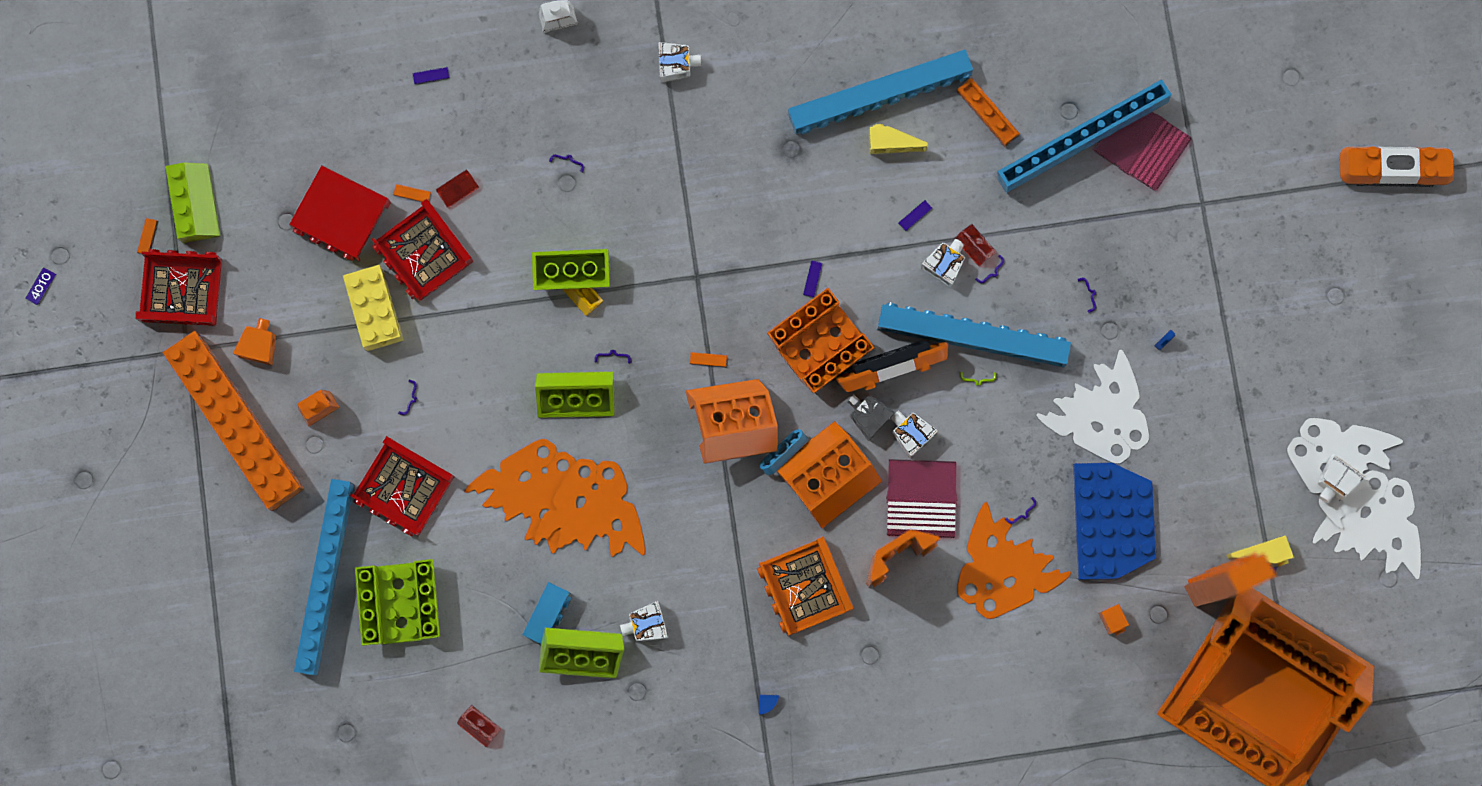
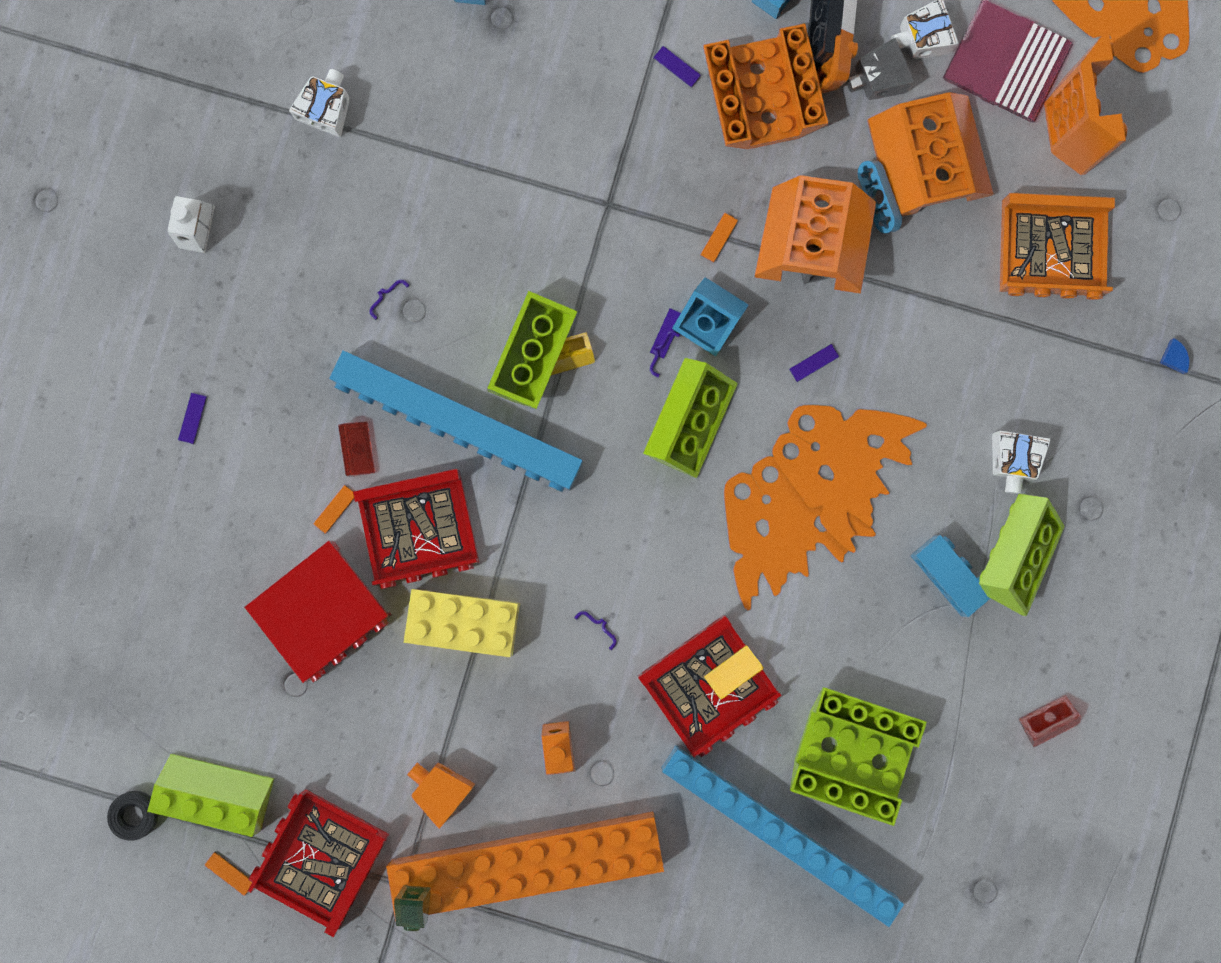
camera: 65 degrees left, 5 degrees up
none -> black tyre [107,791,159,841]
none -> dark azure brick [329,350,583,493]
none -> clear green slope [394,885,431,931]
none -> dark purple window [650,308,681,359]
none -> dark azure slope [672,277,749,356]
none -> yellow slope [704,645,764,700]
none -> dark purple window [789,344,839,382]

